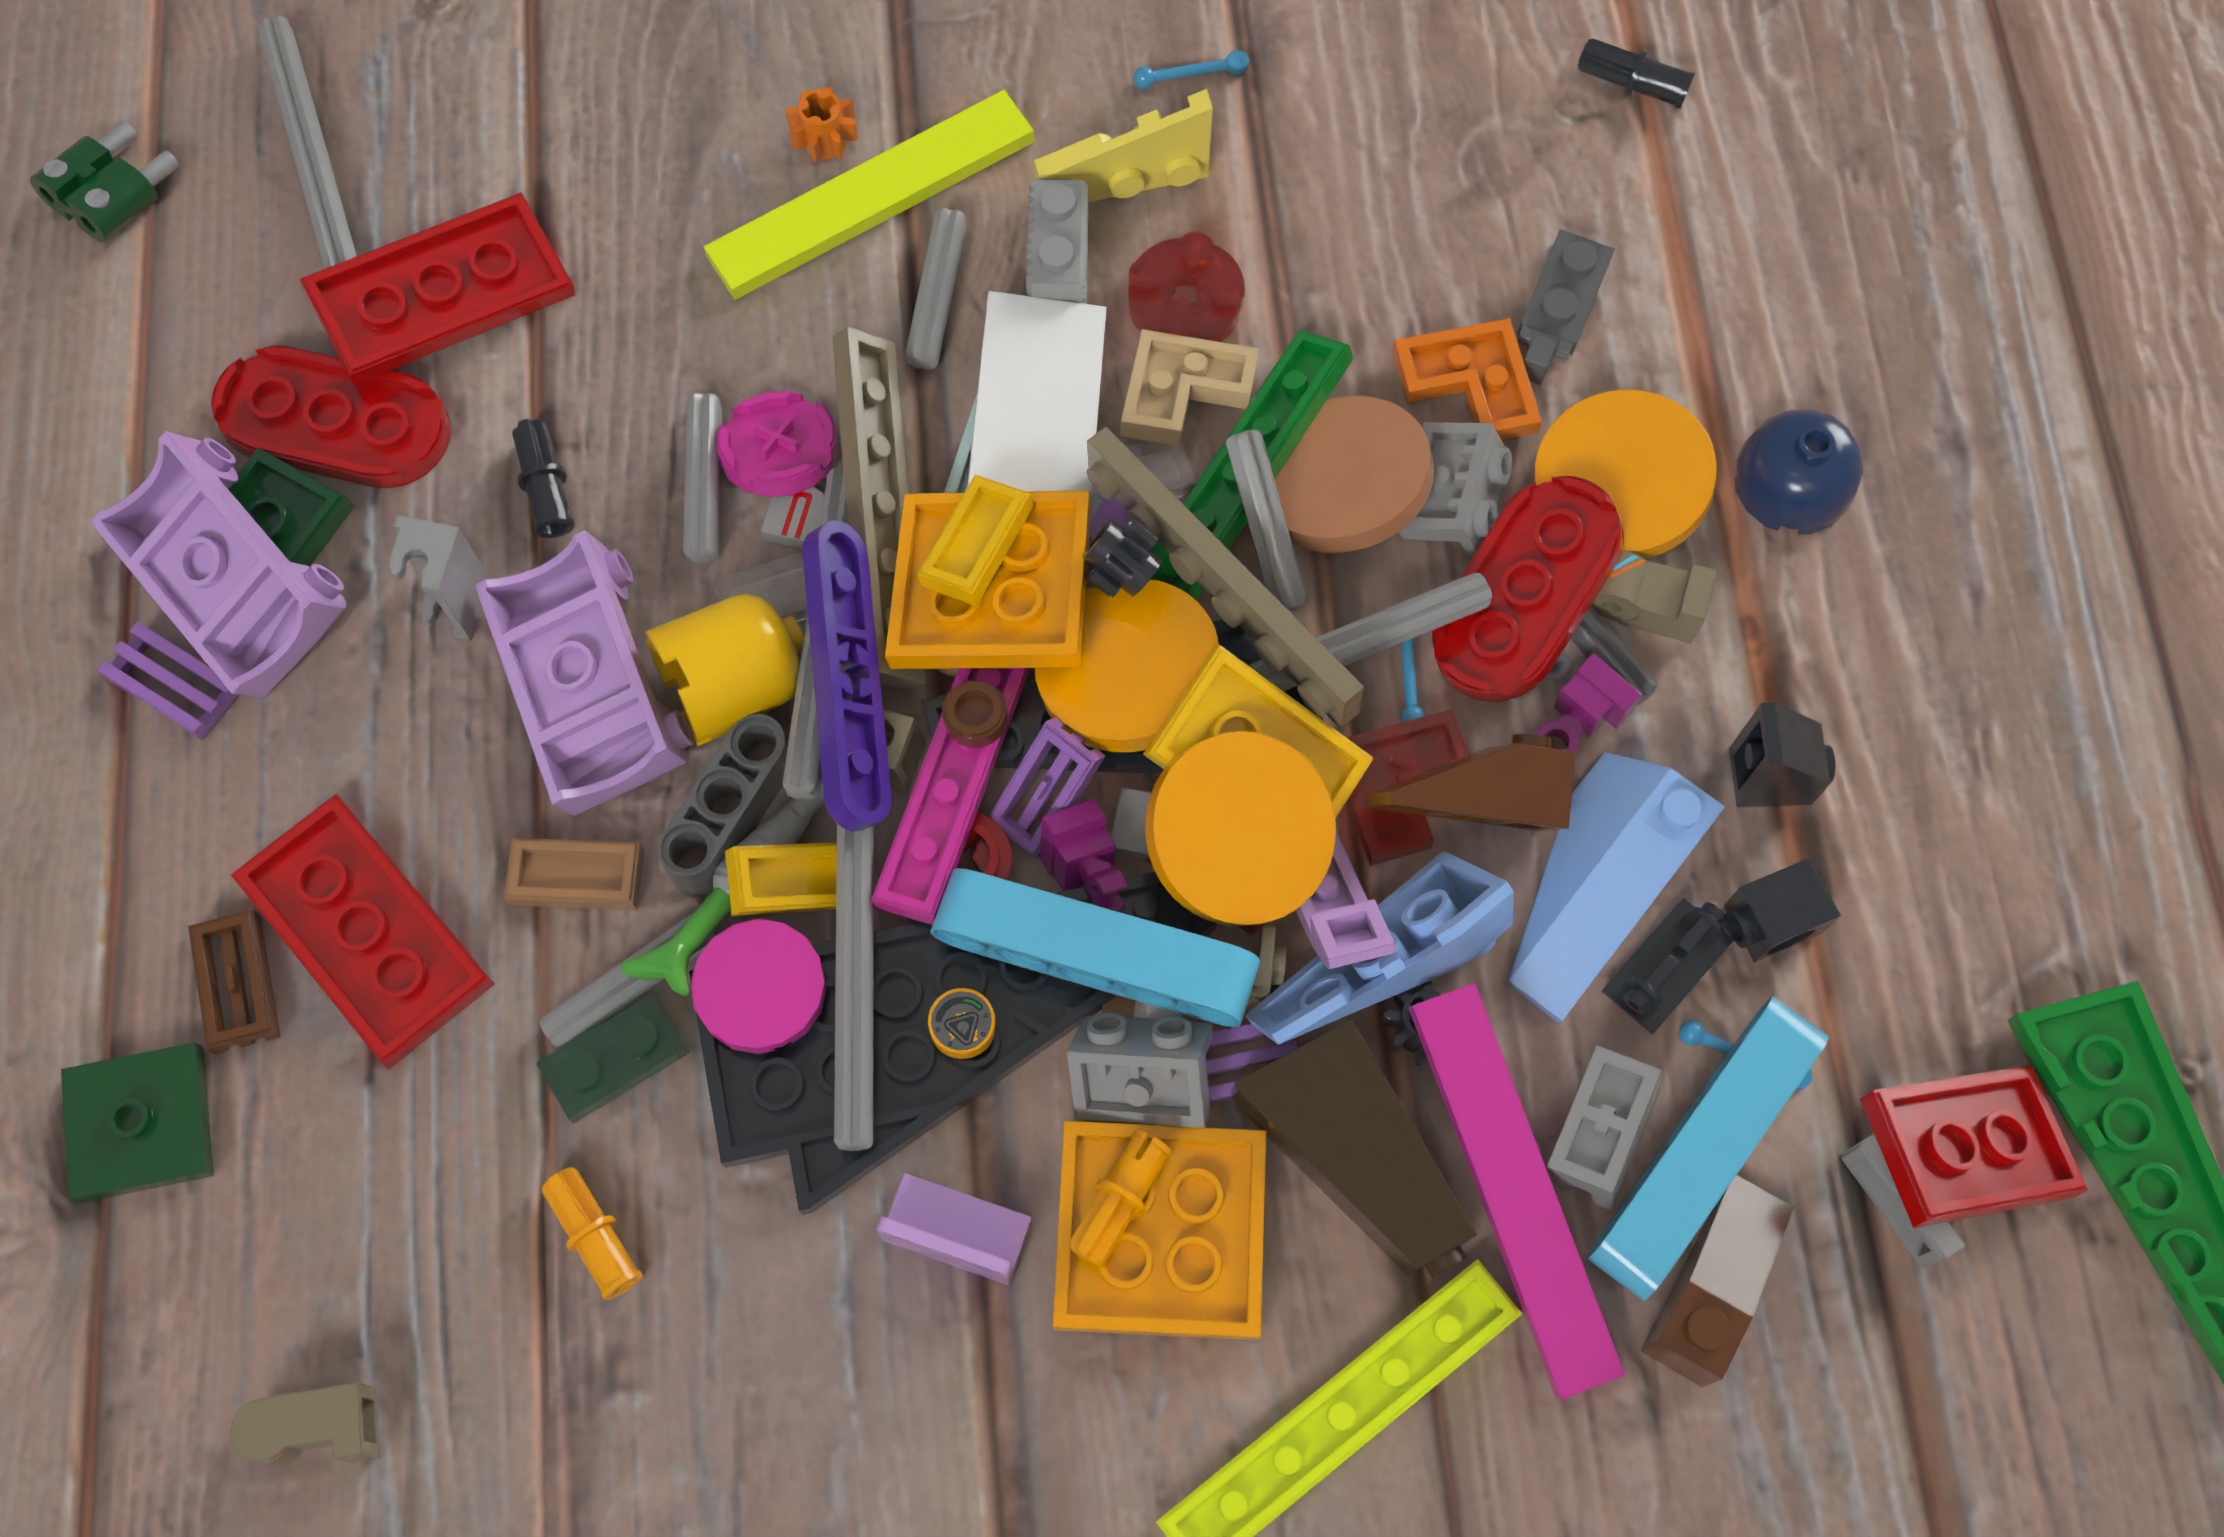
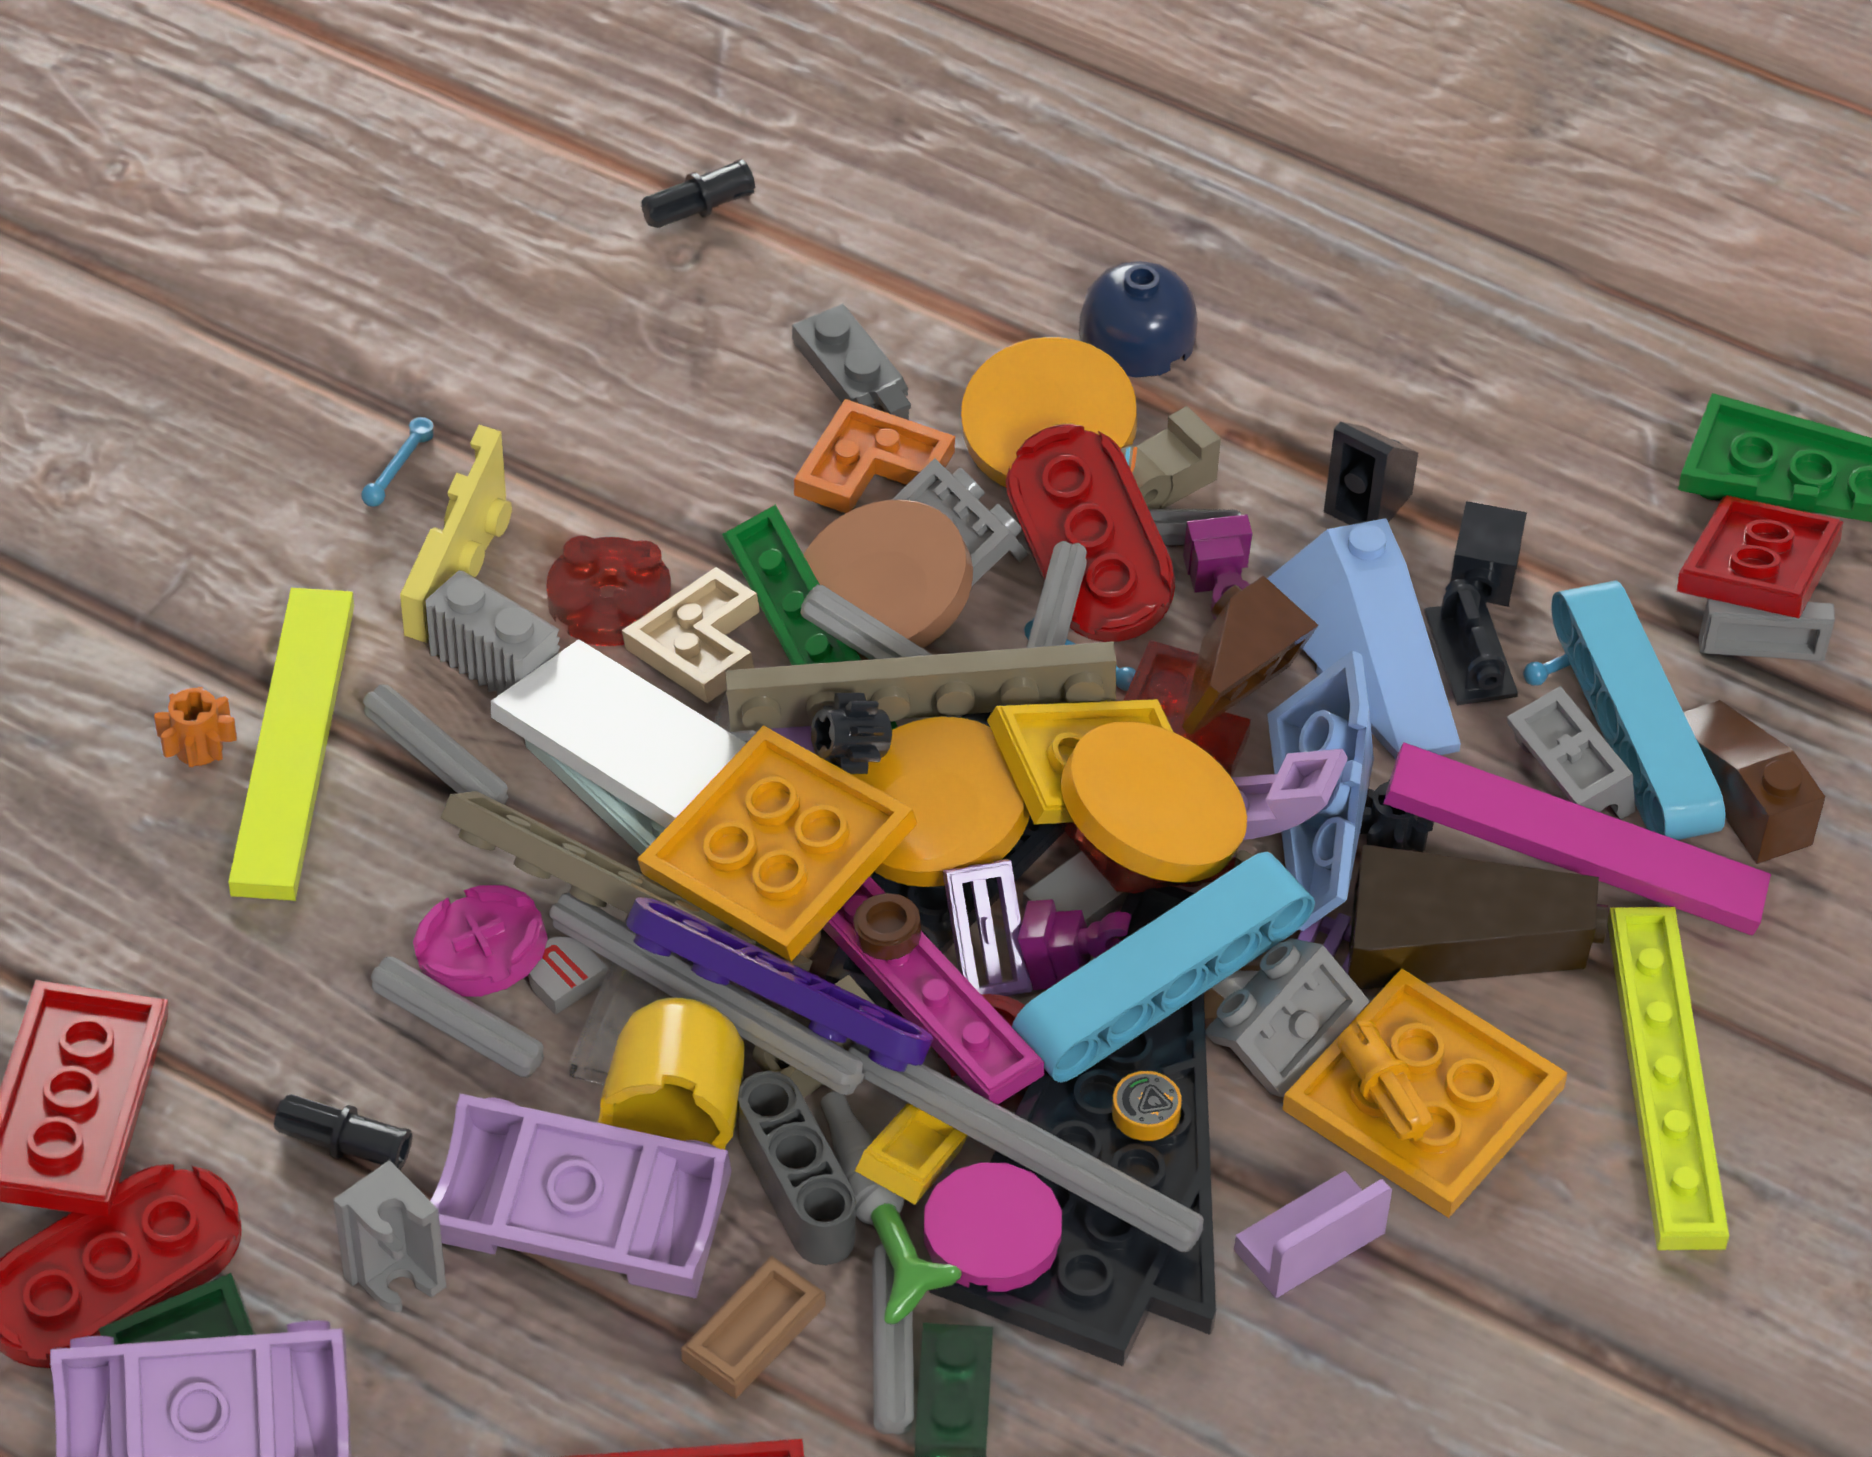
camera: 55 degrees left, 20 degrees down
yellow tile [917,475,1034,606] -> none

